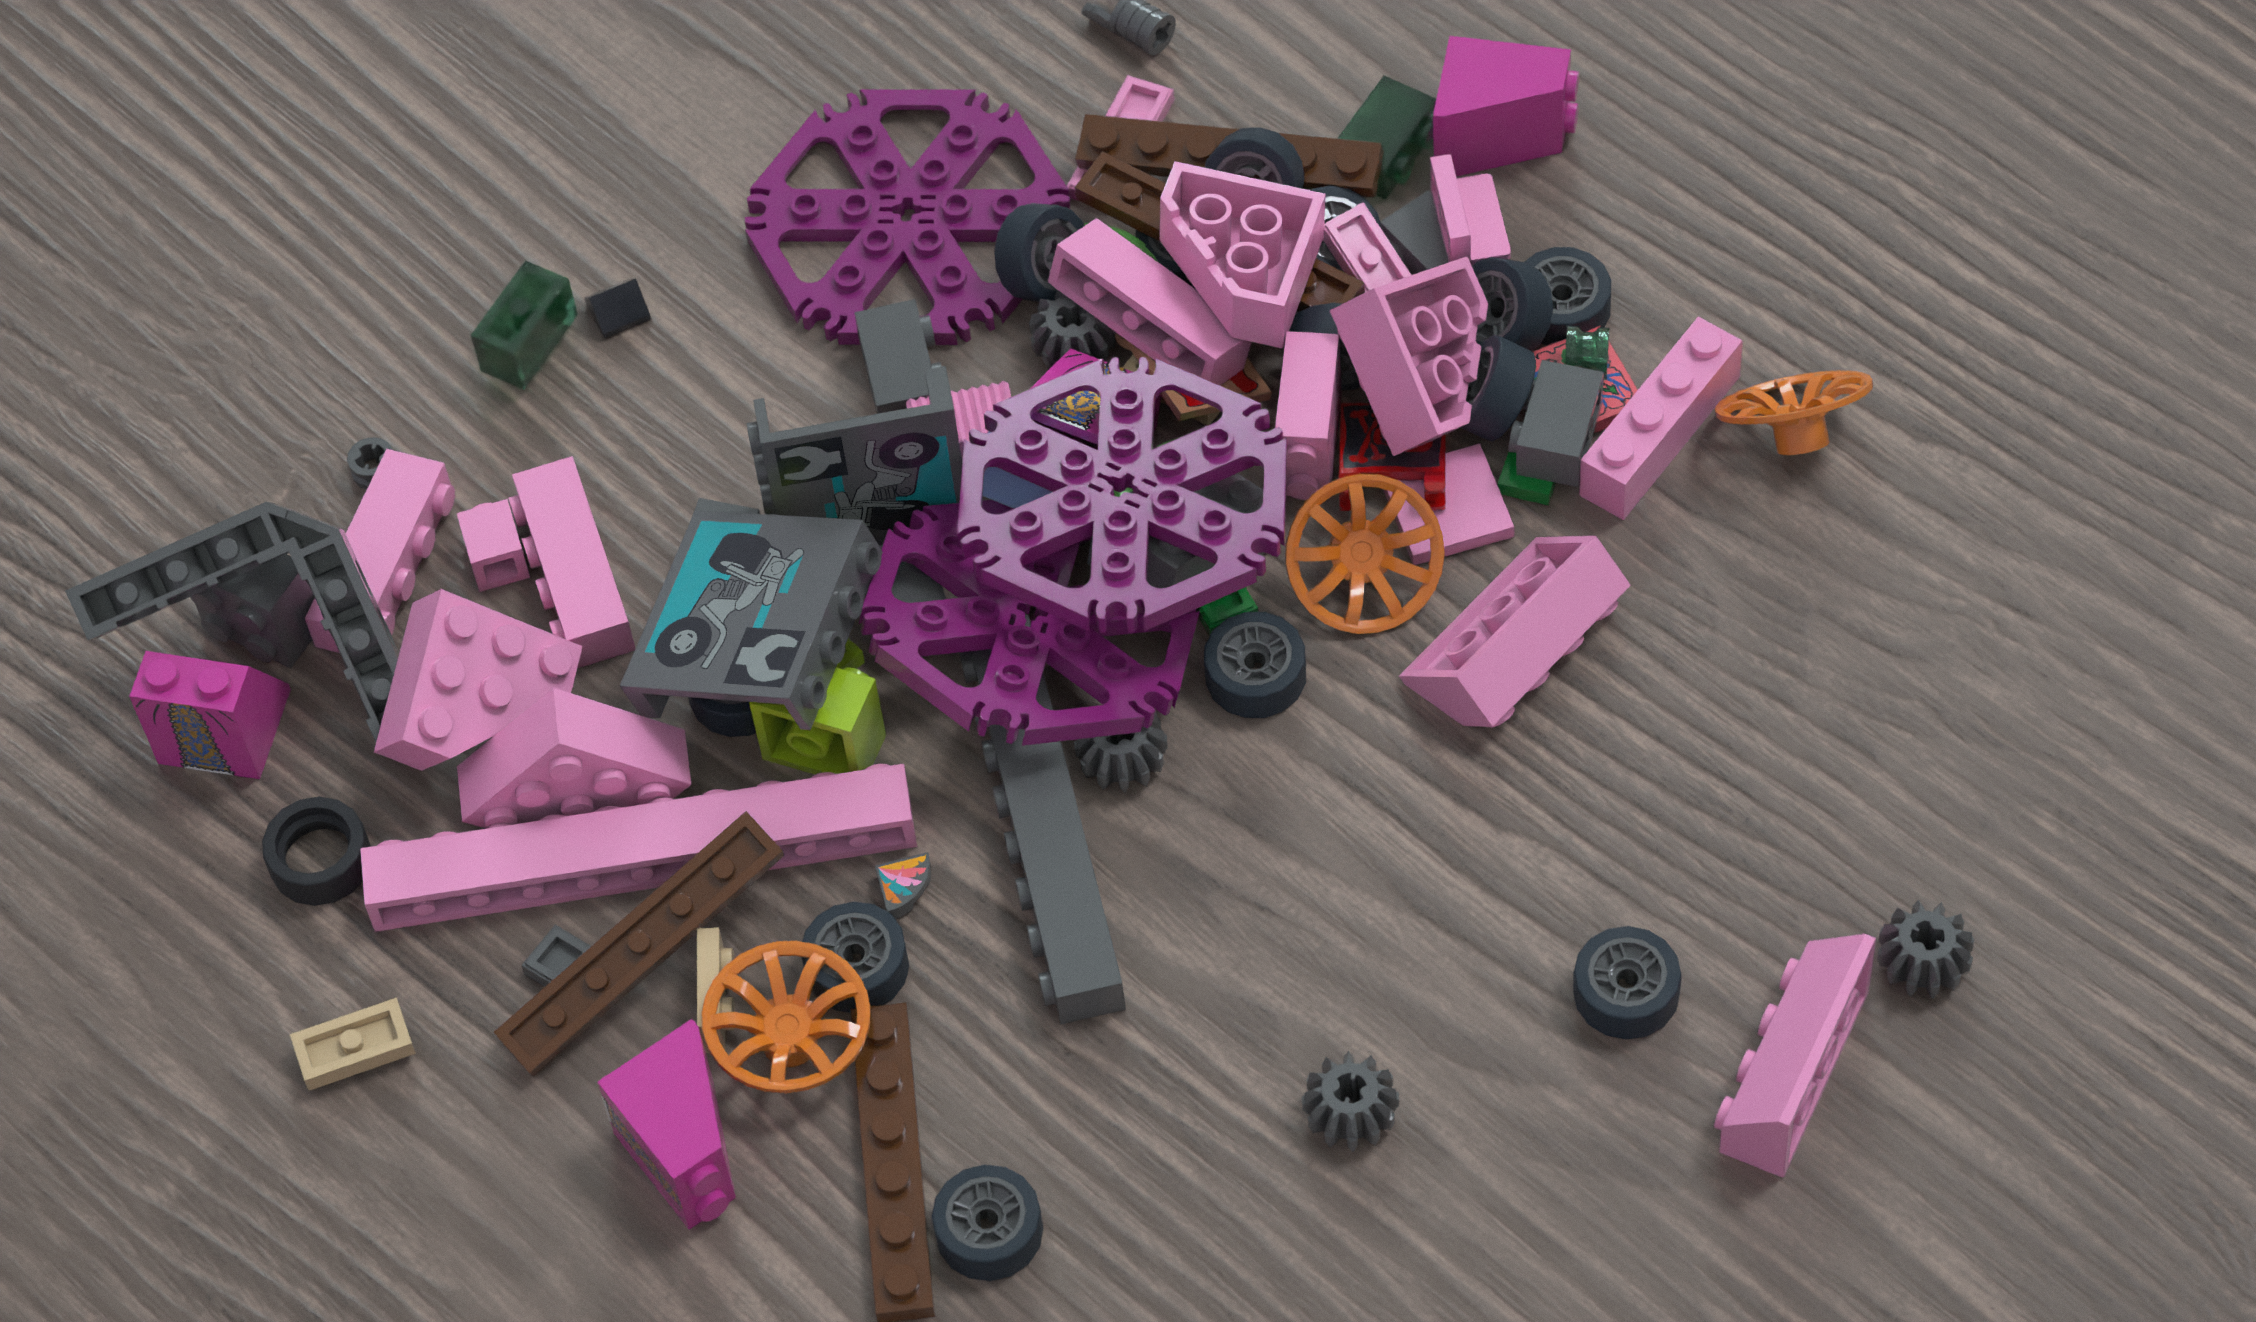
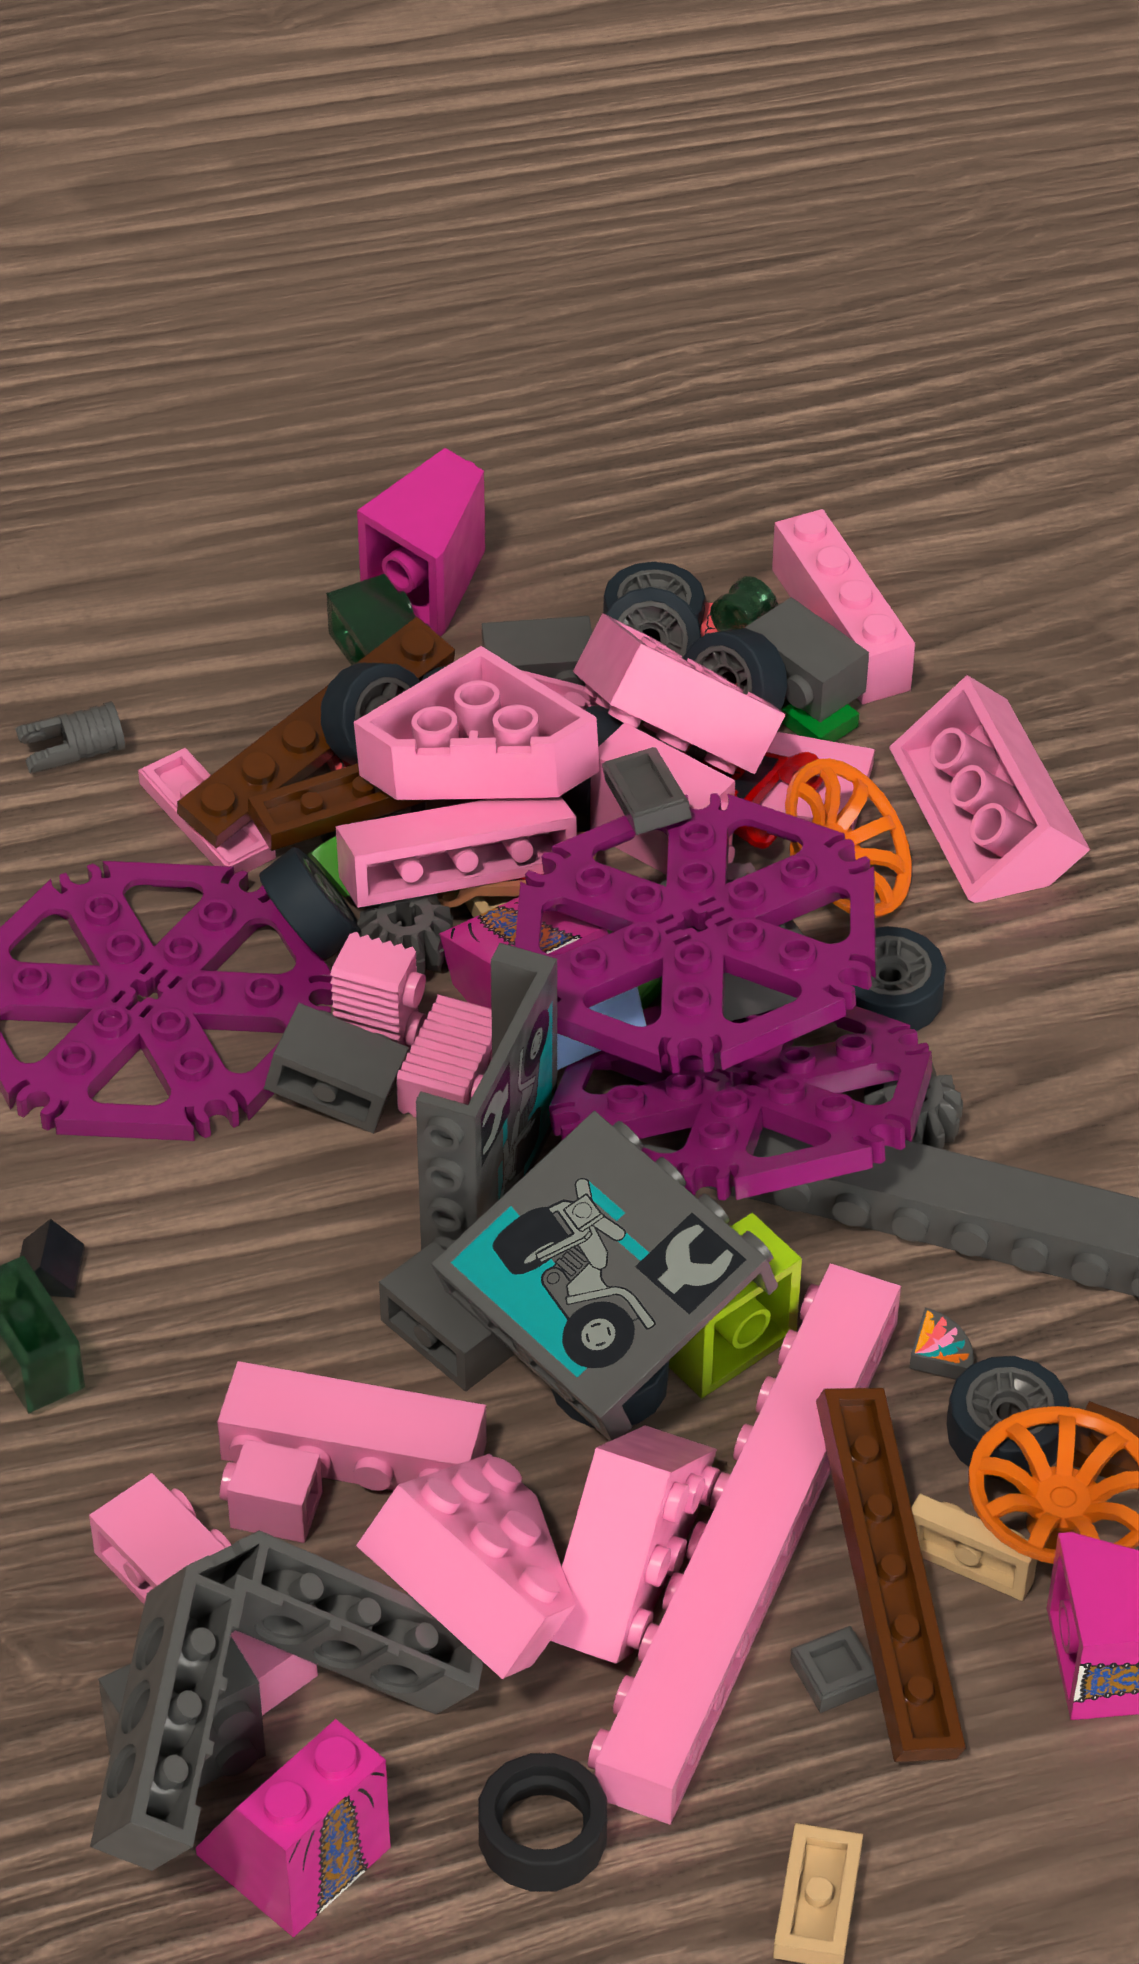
camera: 65 degrees left, 10 degrees down
dark grey bush [347,437,392,490] -> none
bright pink panel [1430,154,1511,266] -> none
orange wheel [1715,370,1873,455] -> none
none -> bright pink brick [330,932,427,1053]
none -> dark grey tile [602,747,692,835]

